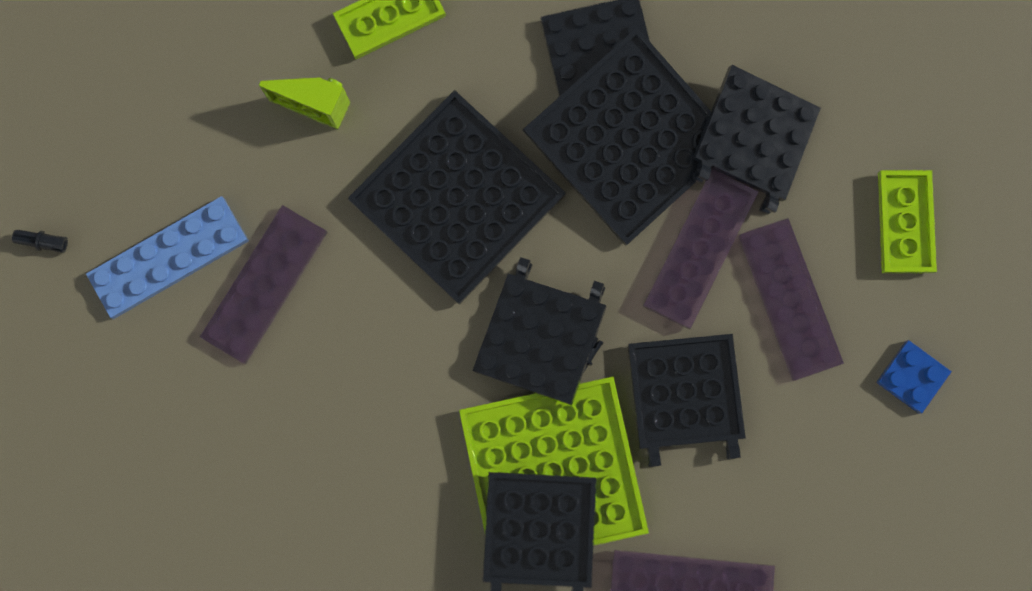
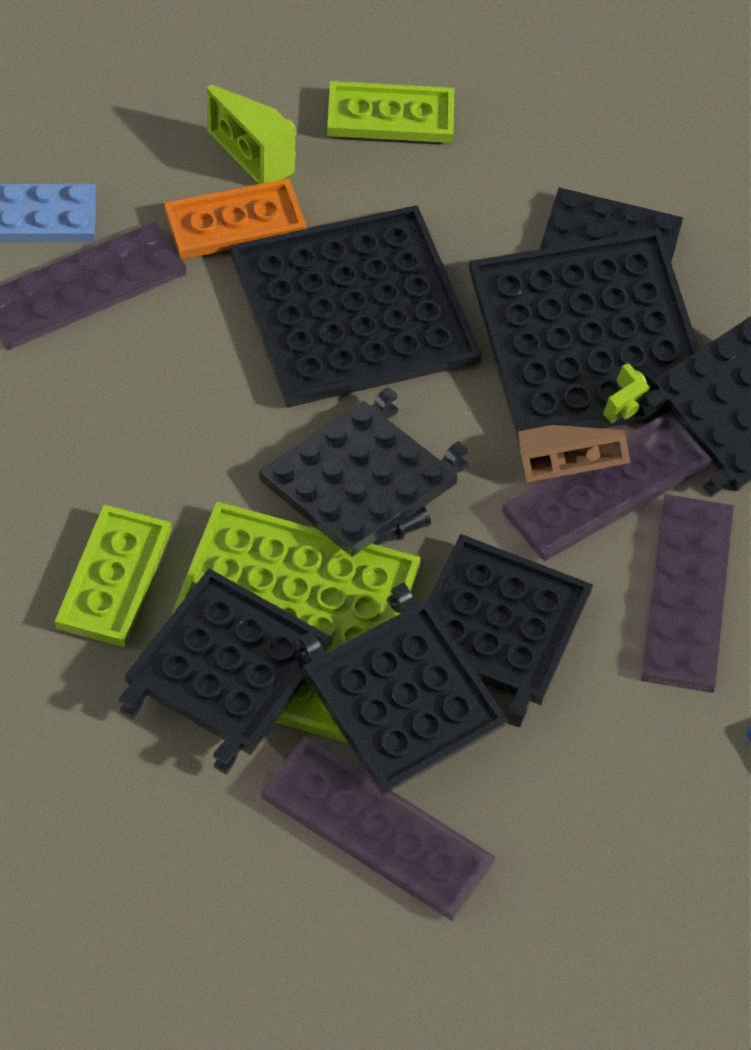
camera: 25 degrees right, 25 degrees down
none -> lime plate [55,504,172,648]
none -> orange plate [164,178,307,260]
none -> black plate [295,582,509,795]
none -> medium nougat slope [518,425,630,483]
none -> lime bracket [603,363,649,424]

